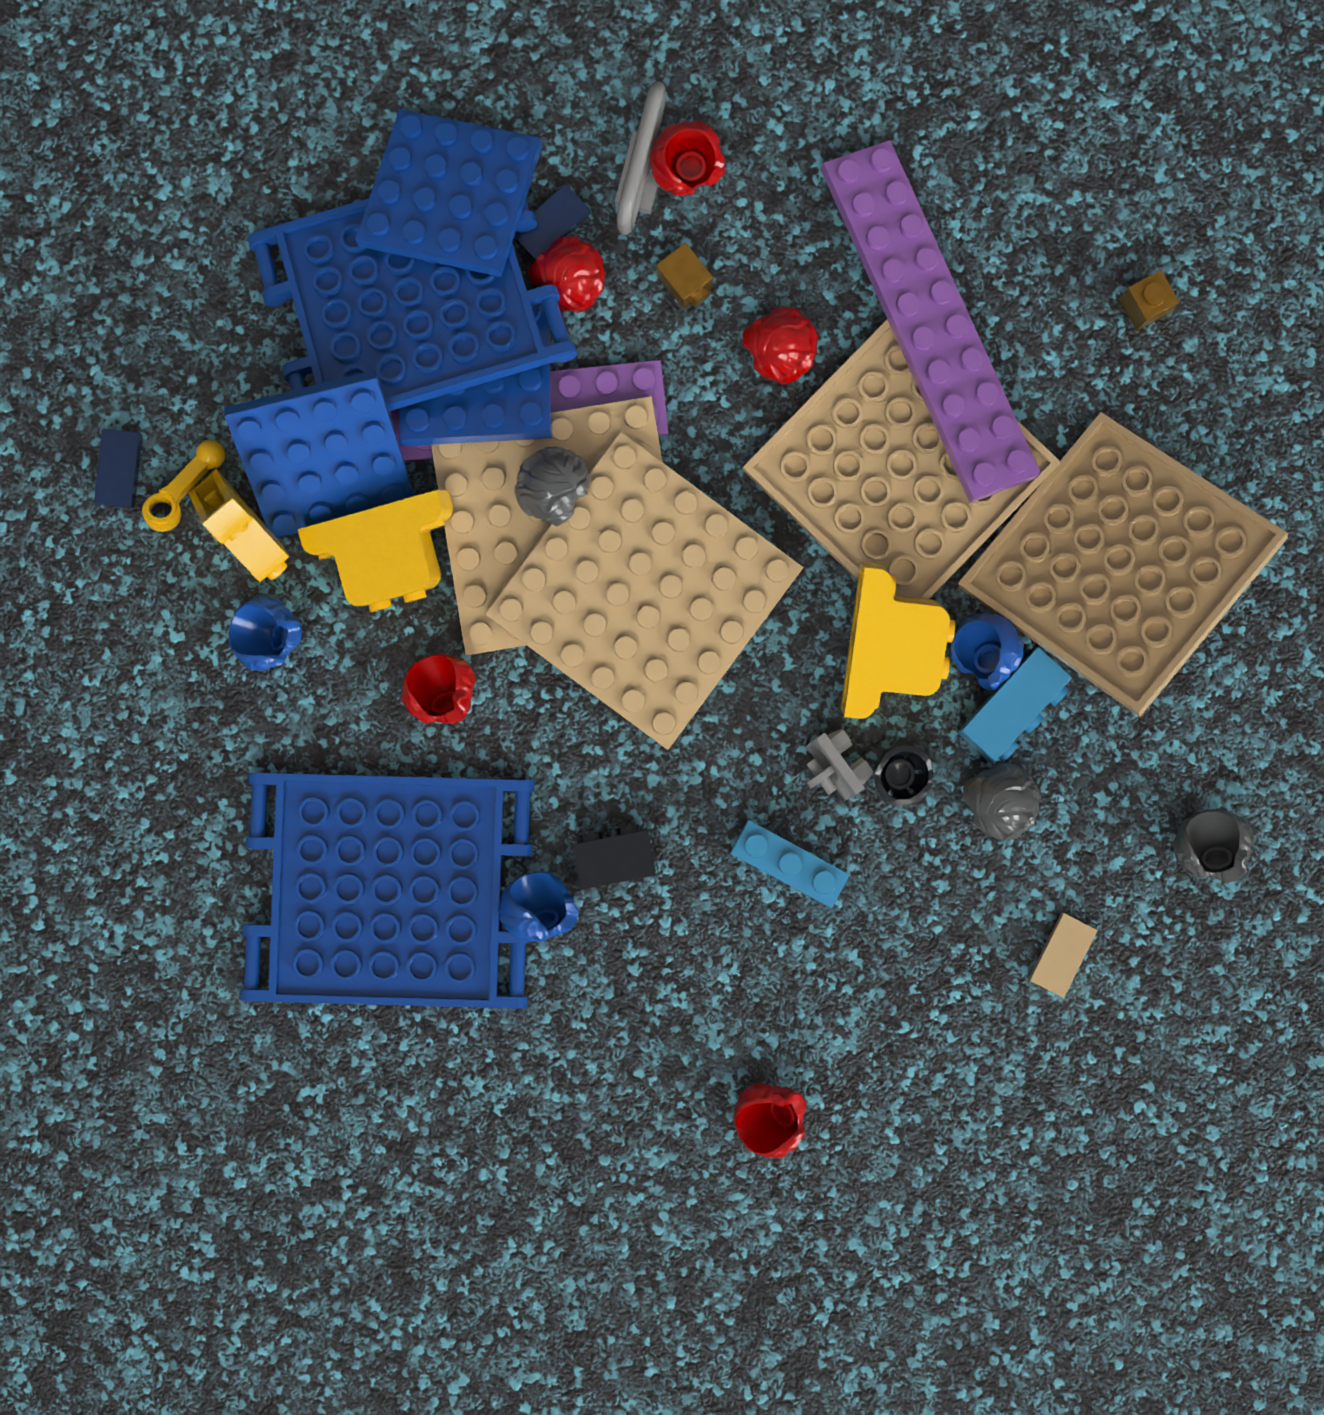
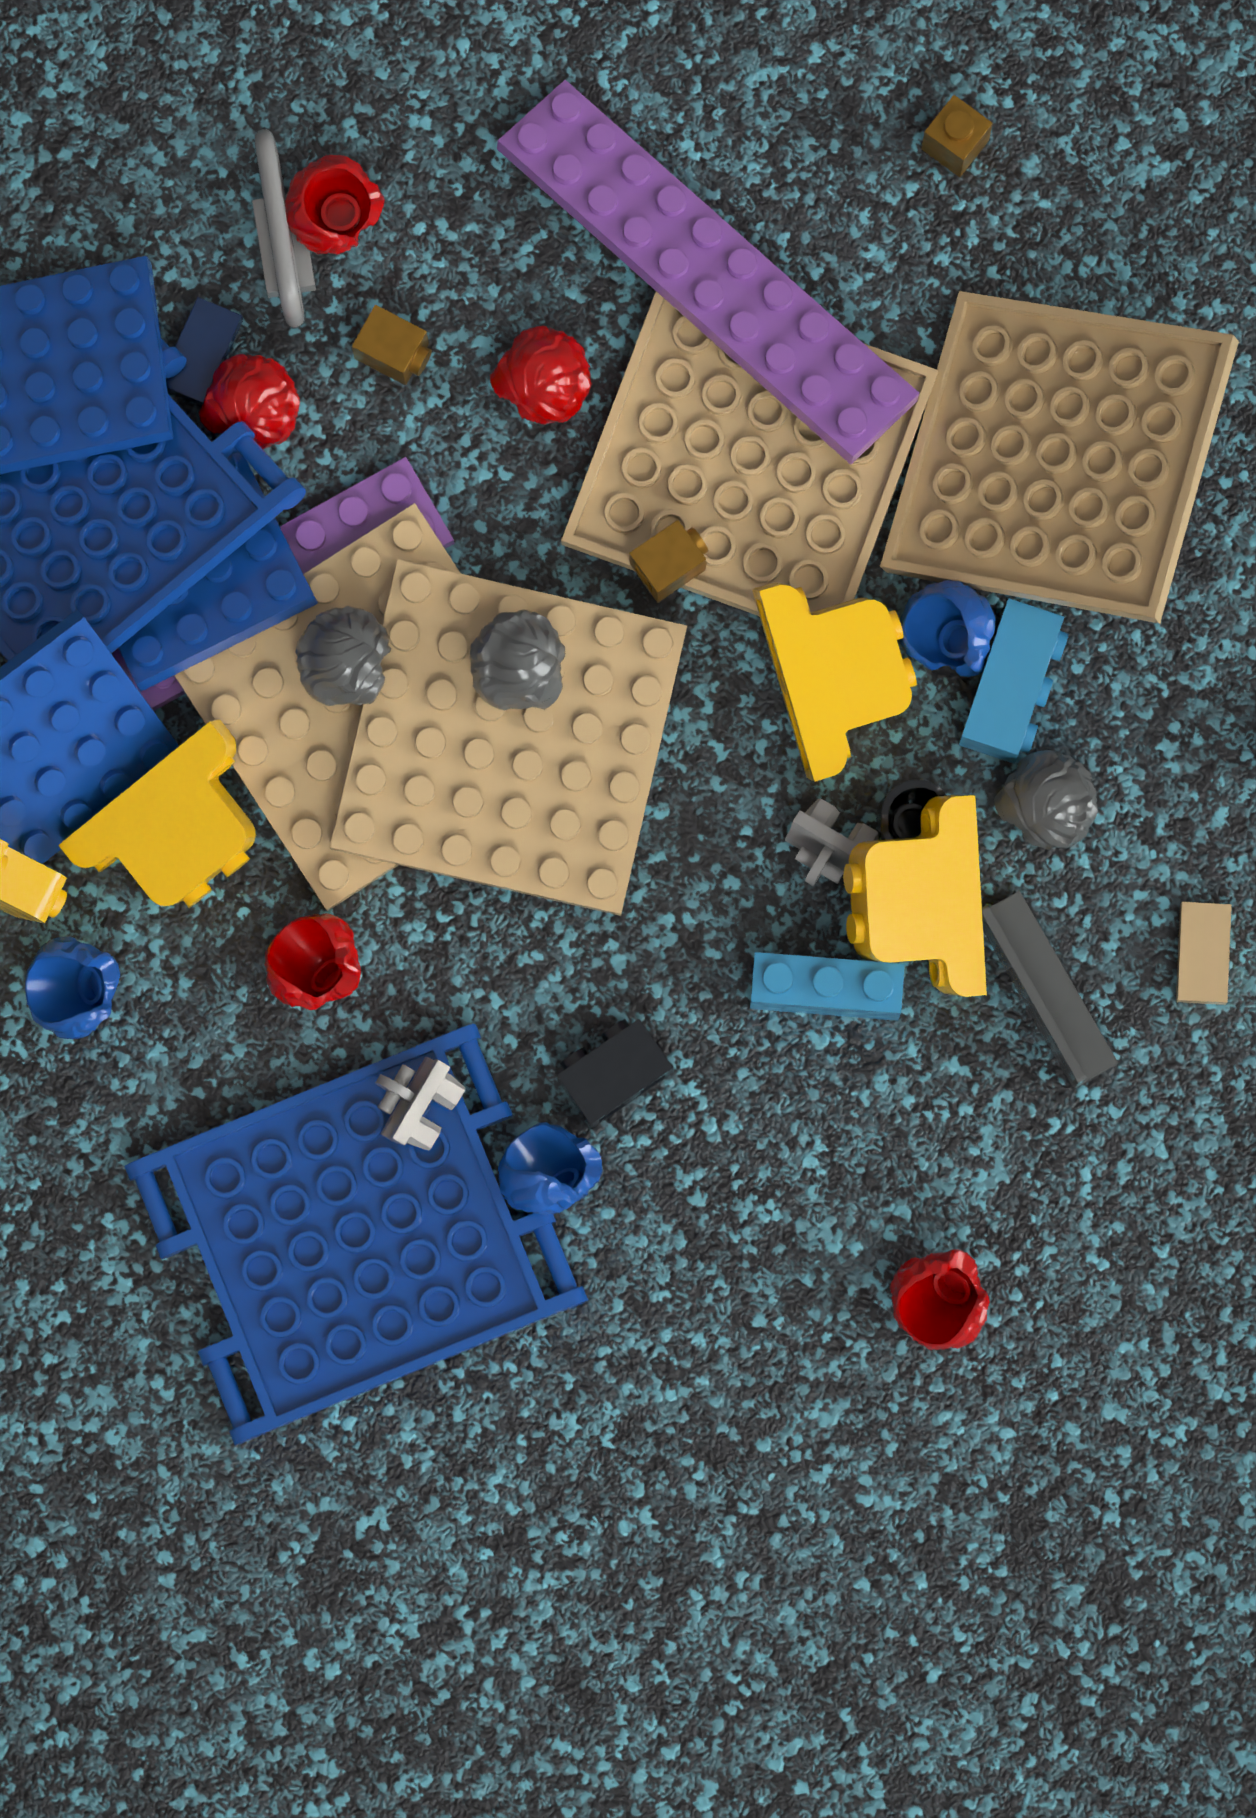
camera: 25 degrees left, 5 degrees down
none -> light grey hips [375,1057,465,1151]
none -> dark grey hair [469,610,566,710]
none -> pearl gold brick [629,520,709,603]
none -> yellow brick [843,795,987,997]
none -> dark grey panel [982,891,1118,1089]

